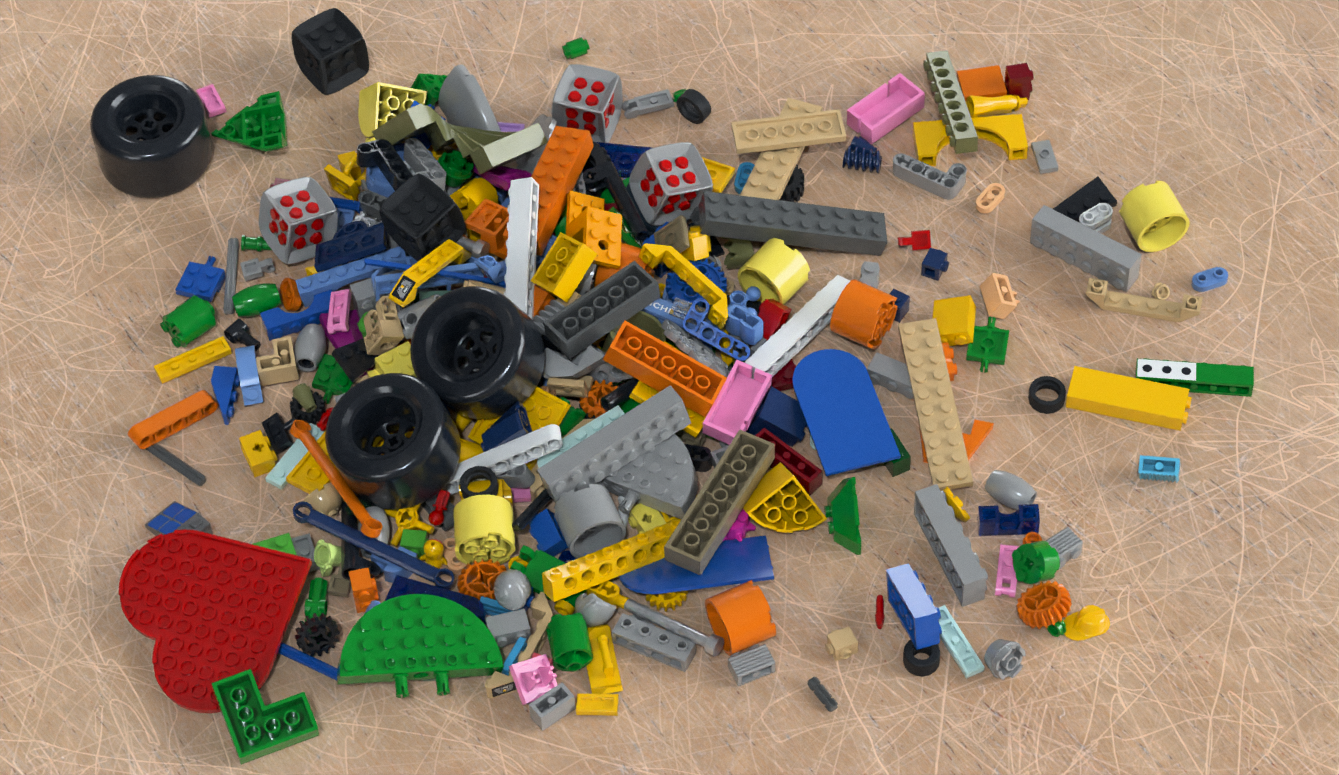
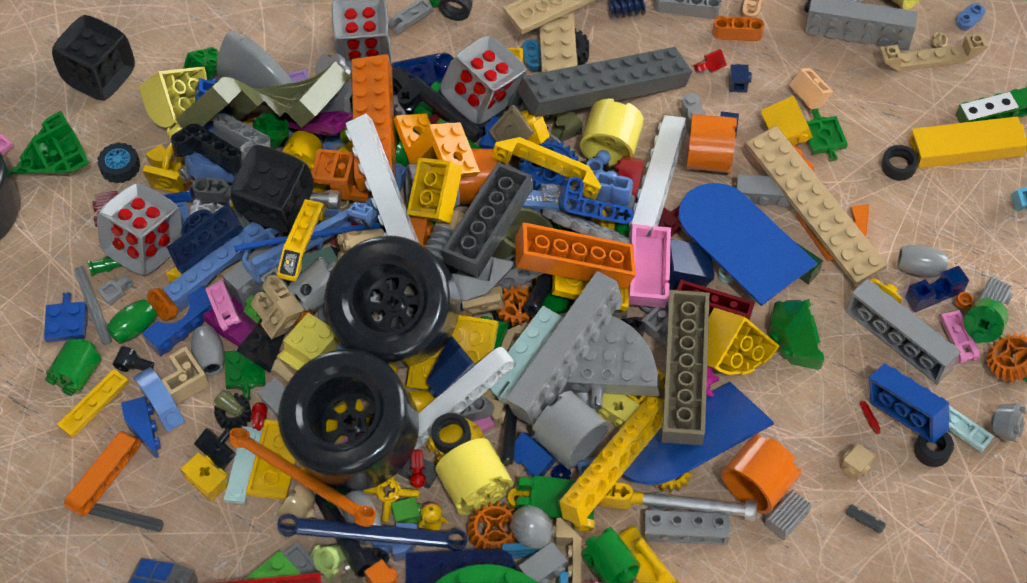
camera: 25 degrees left, 5 degrees up
light nougat plate [443,538,467,574] -> none
light grey piece [575,593,617,626] -> none
none -> black wheel [97,142,140,183]
none -> orange beam [712,16,764,41]

